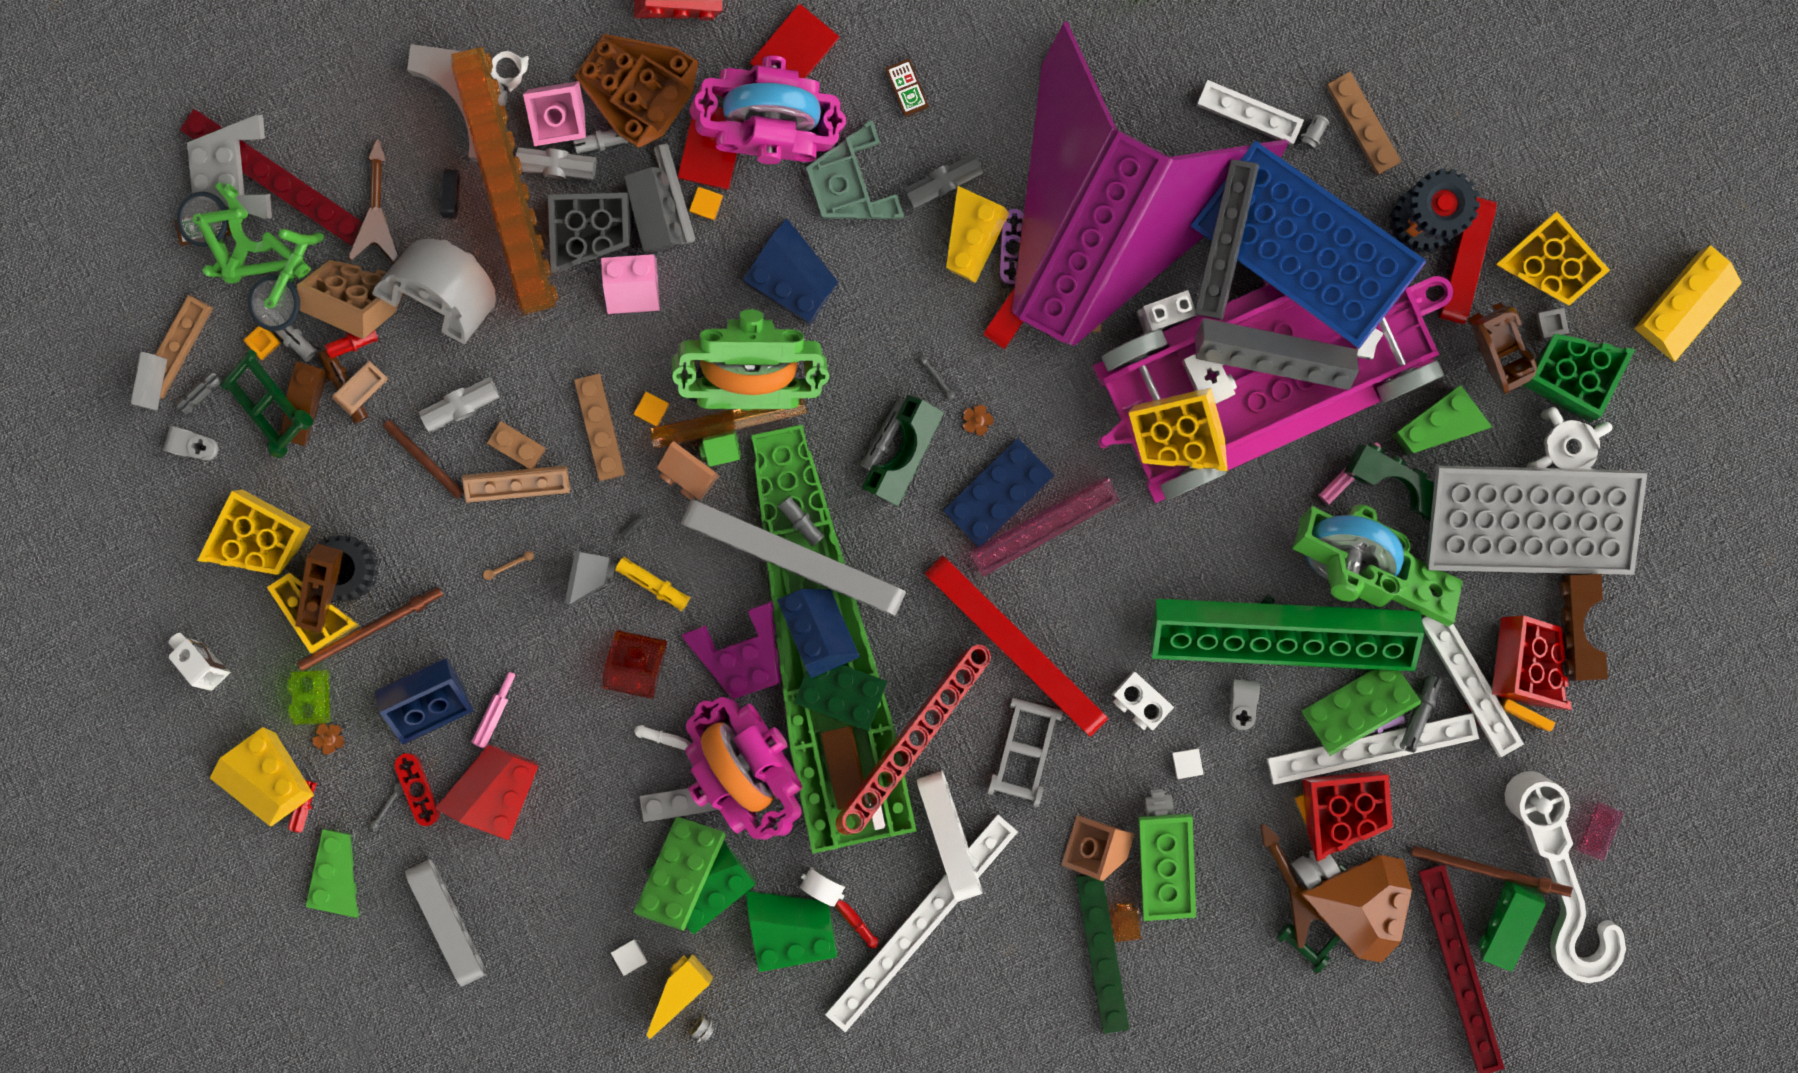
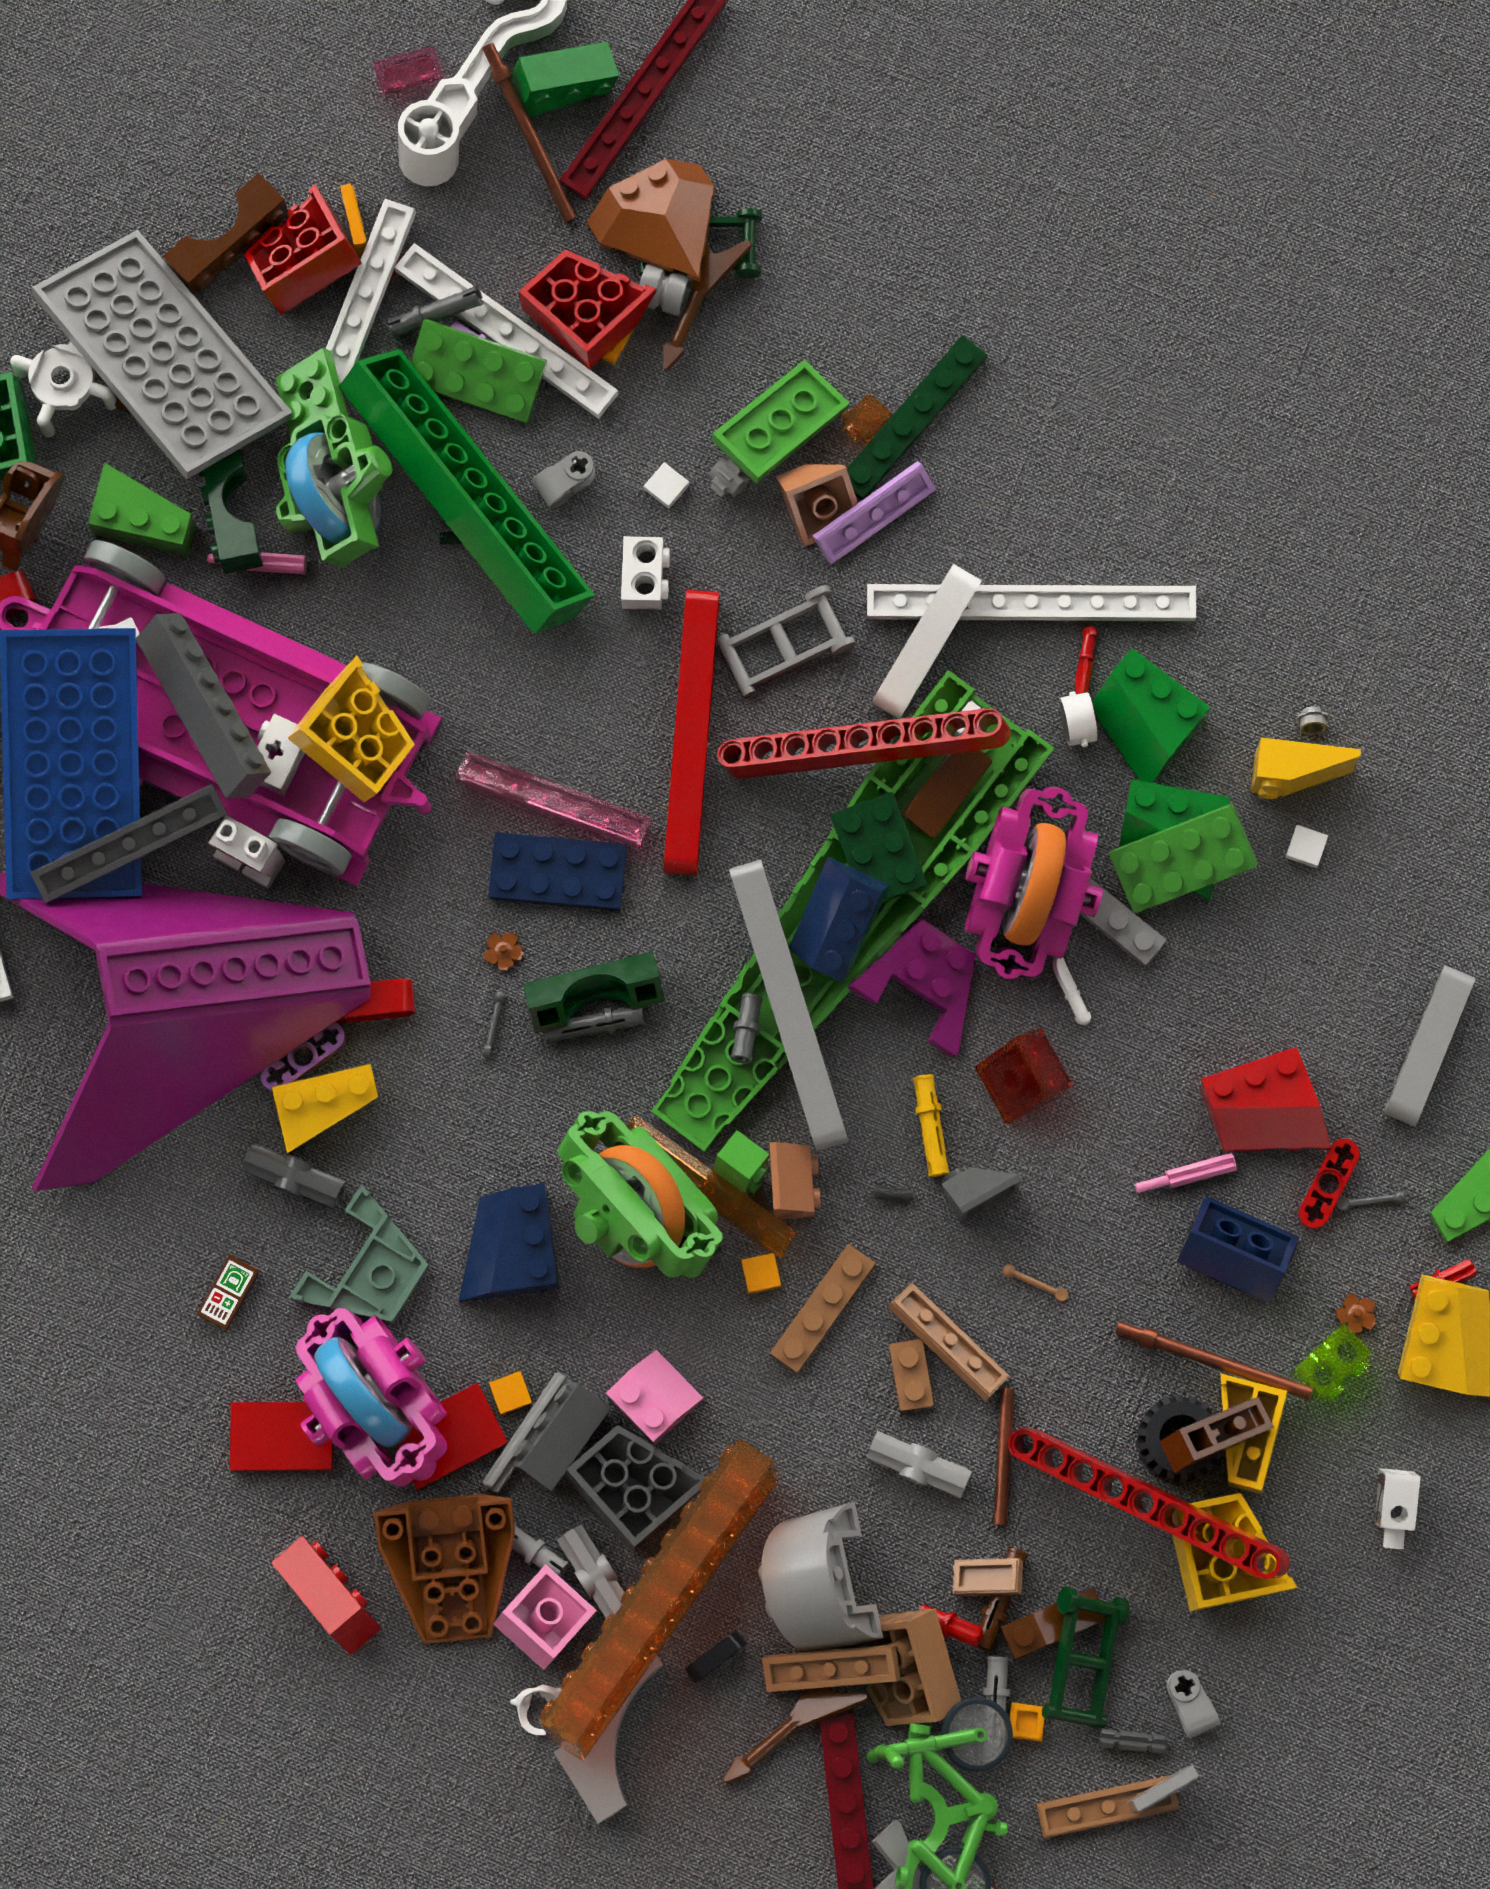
camera: 125 degrees left, 10 degrees down
none -> medium nougat plate [762,1644,901,1692]
none -> lavender tile [813,461,936,564]
none -> red beam [1008,1428,1290,1579]

